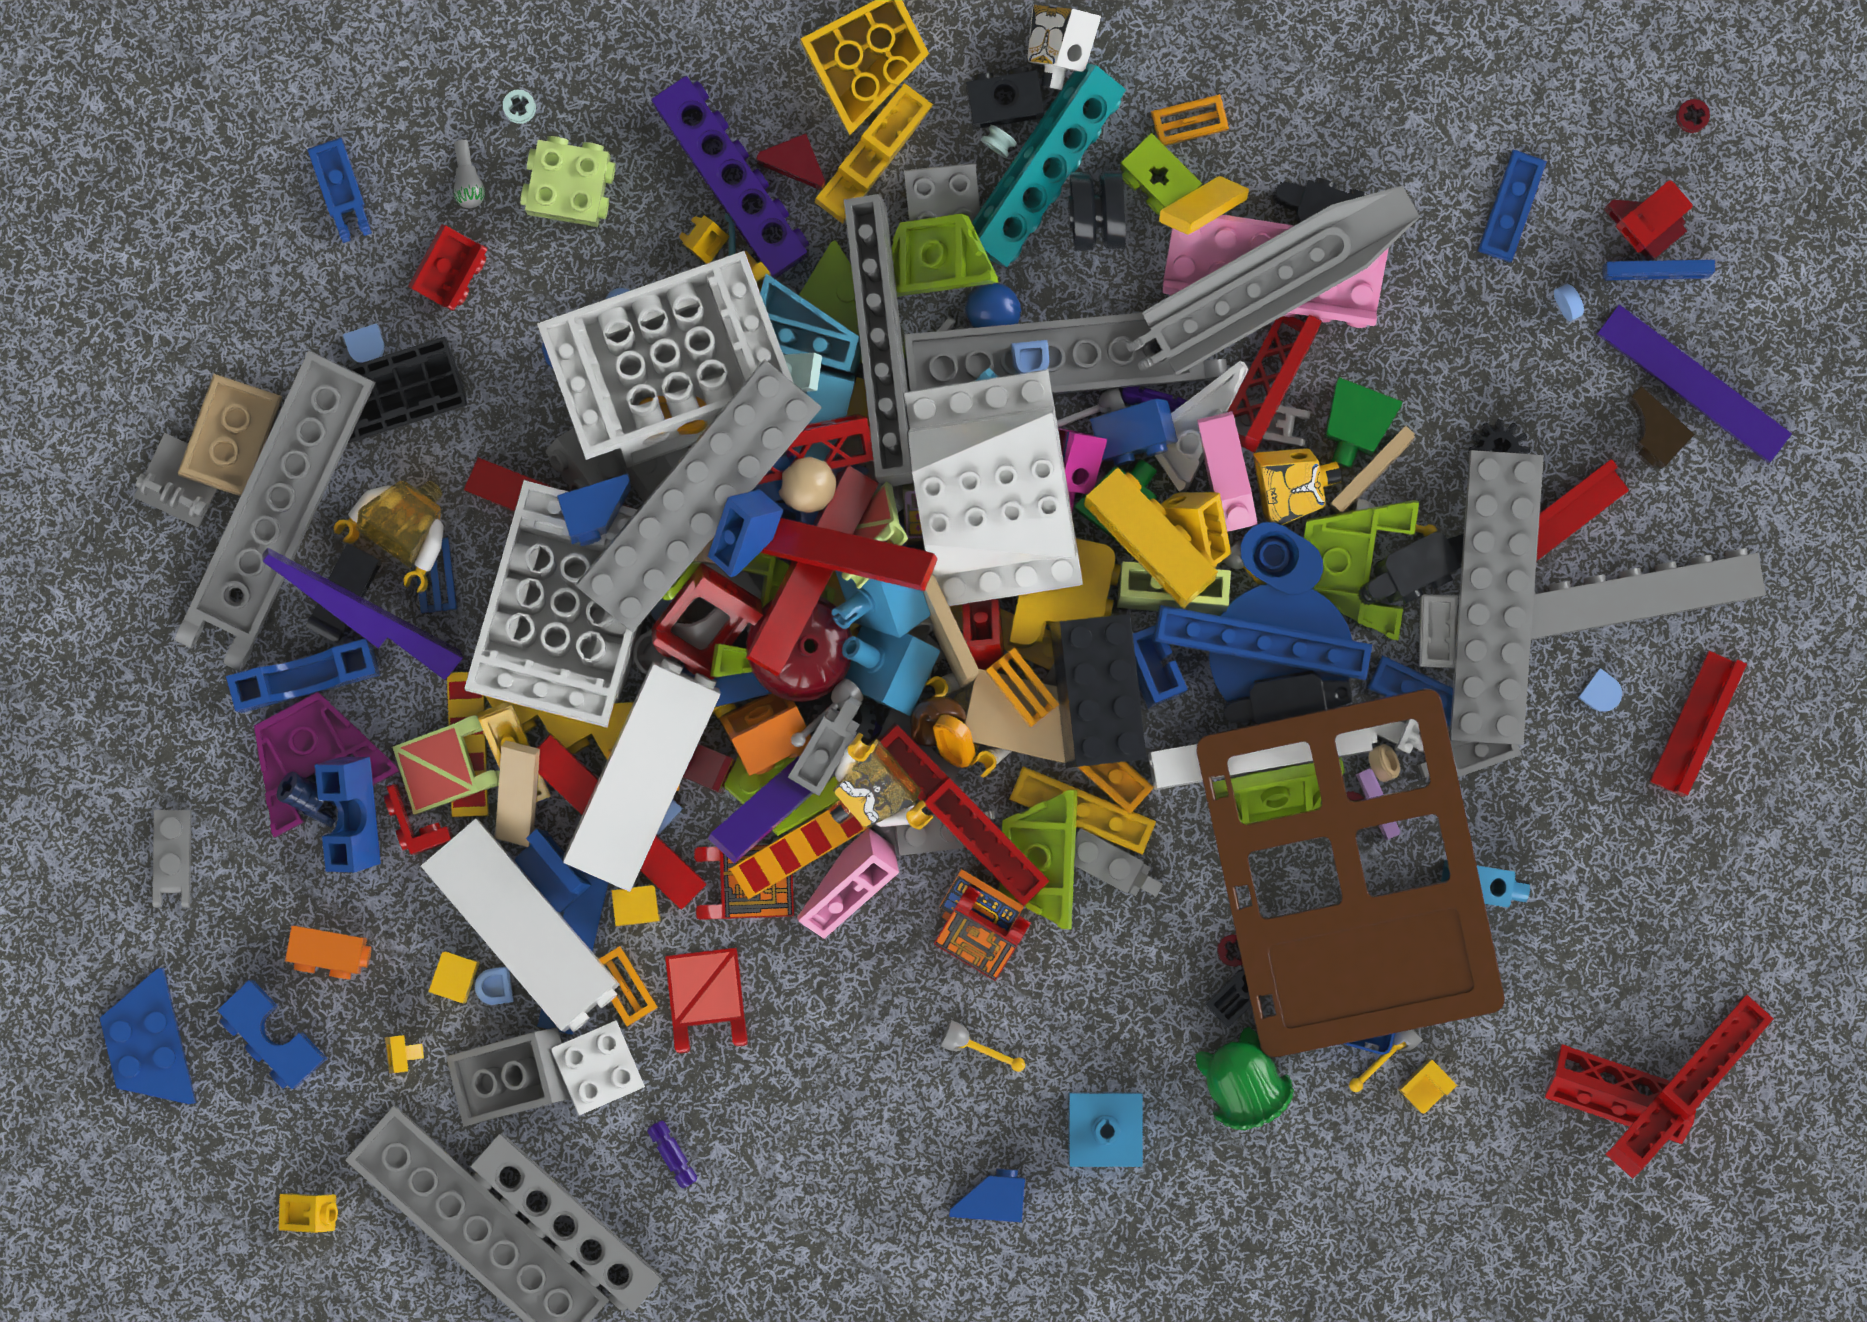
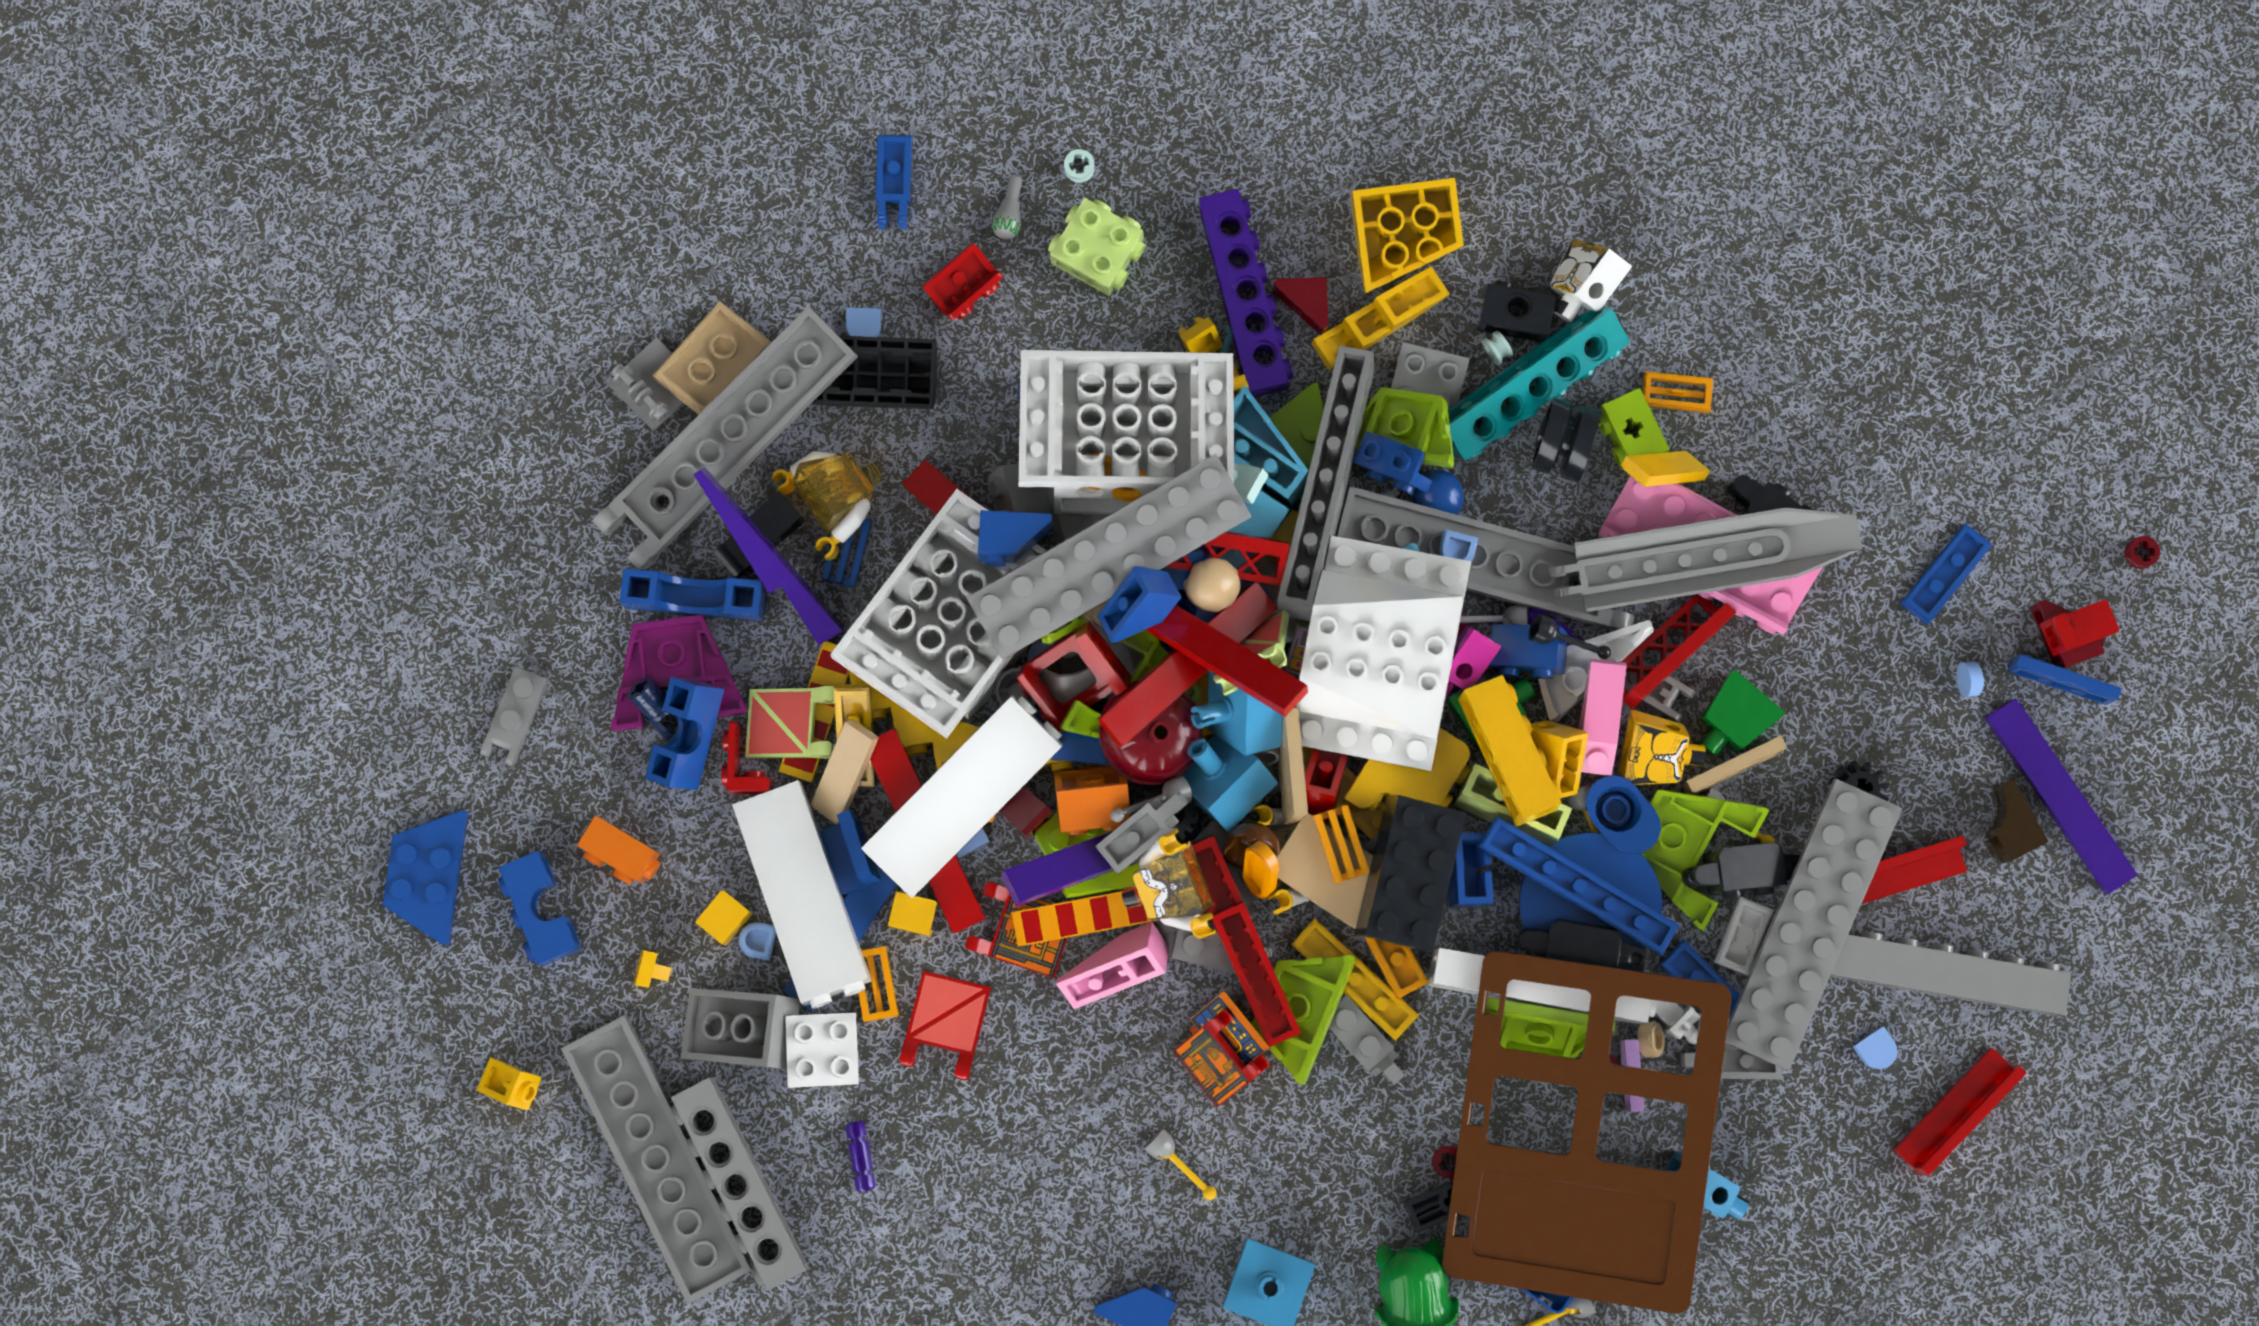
camera: 25 degrees right, 5 degrees down
none -> blue bracket [1353,431,1433,495]
none -> black hinge [1528,614,1611,659]

